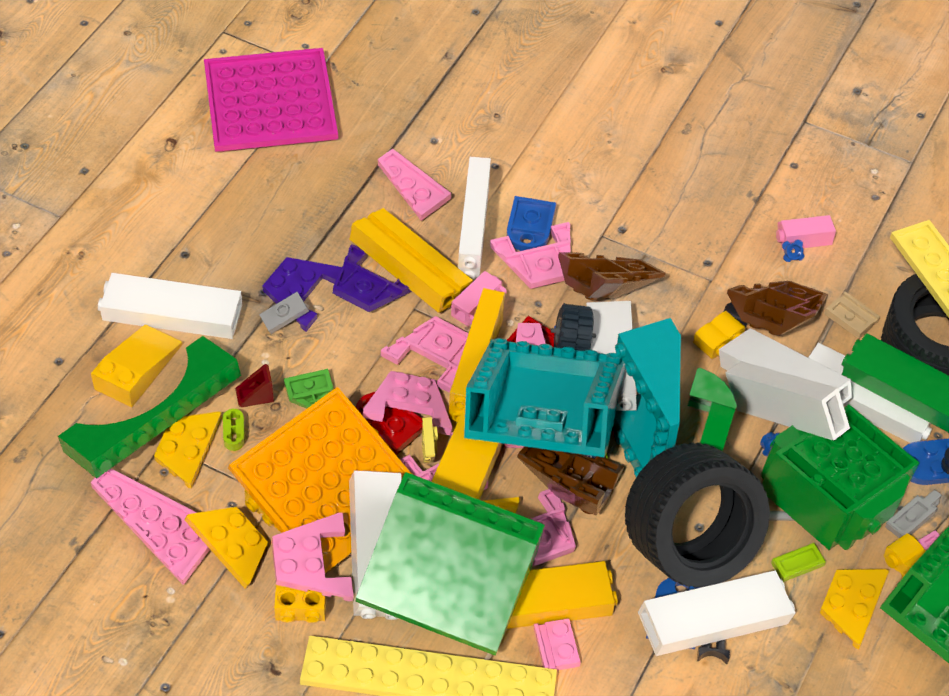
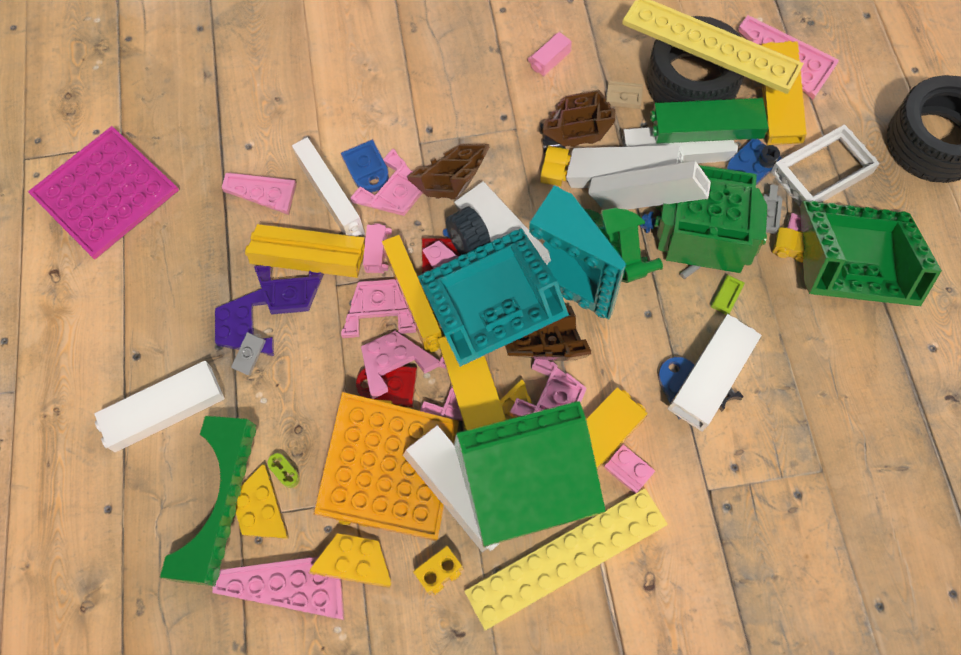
camera: 30 degrees left, 15 degrees up
yellow slope [91,324,183,407] -> none
dark red slope [235,364,274,407] -> none
bright pink wing [271,513,354,601] -> none
bright green slope [284,369,334,409] -> none
light yellow wing [422,417,438,463] -> none
black tyre [625,442,770,588] -> none
blue plate [782,239,804,262] -> none
yellow wing [819,569,889,649] -> none

